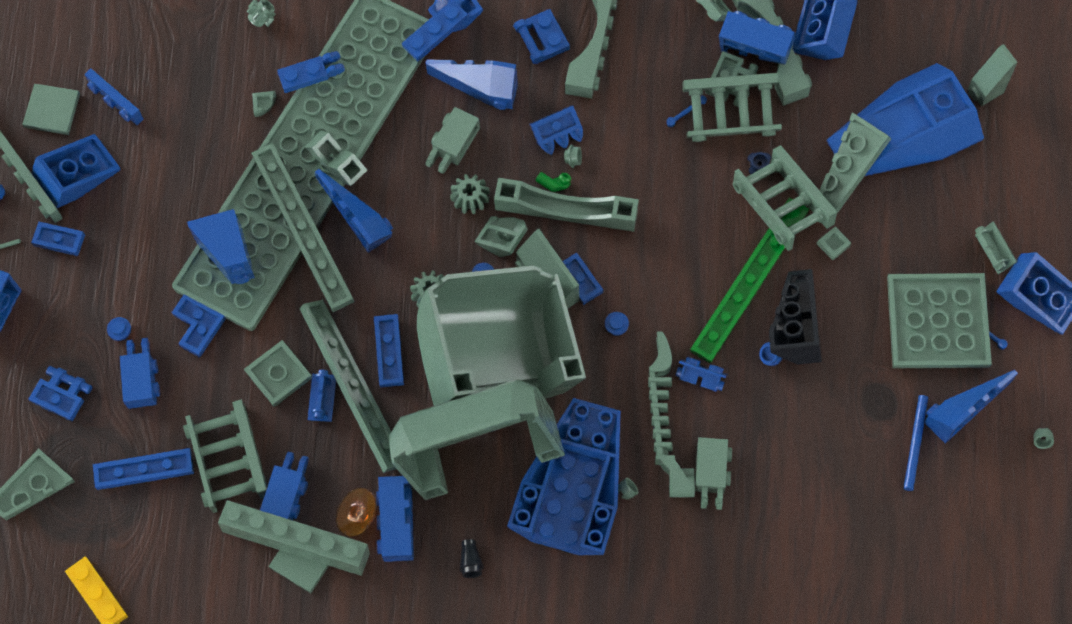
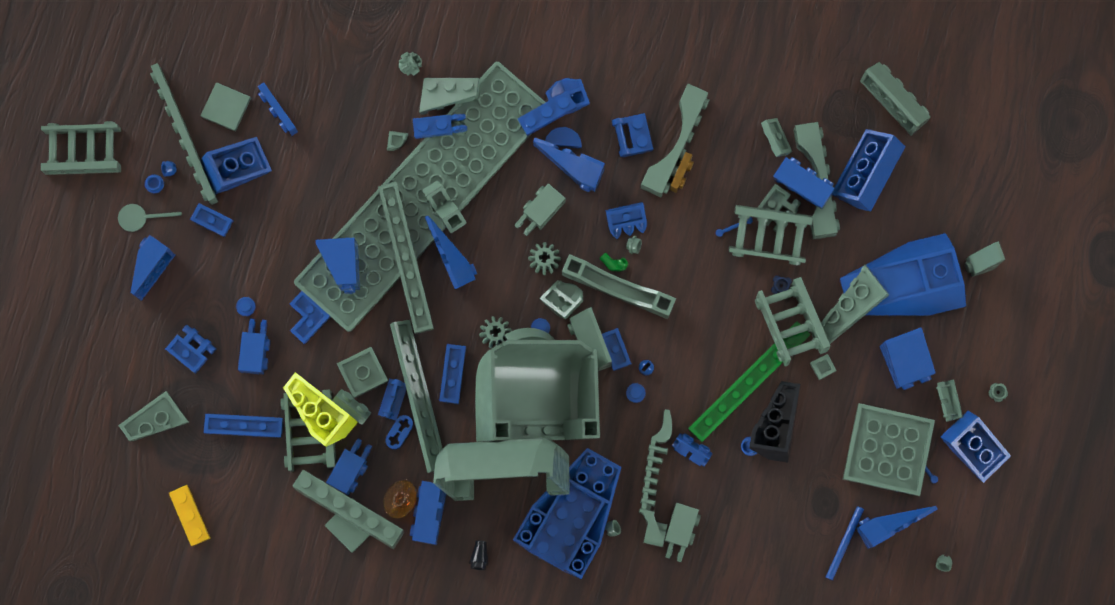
camera: 10 degrees right, 10 degrees up
none -> neon yellow wedge [283,372,358,447]
none -> sand green plate [332,389,371,425]
none -> blue beam [386,415,414,450]
none -> sand green wing [419,78,480,115]
none -> blue tile [545,127,582,148]
none -> blue hinge [638,360,654,376]
none -> pearl gold plate [670,152,694,193]
none -> blue slope [879,328,936,390]
none -> sand green plate [989,383,1008,402]

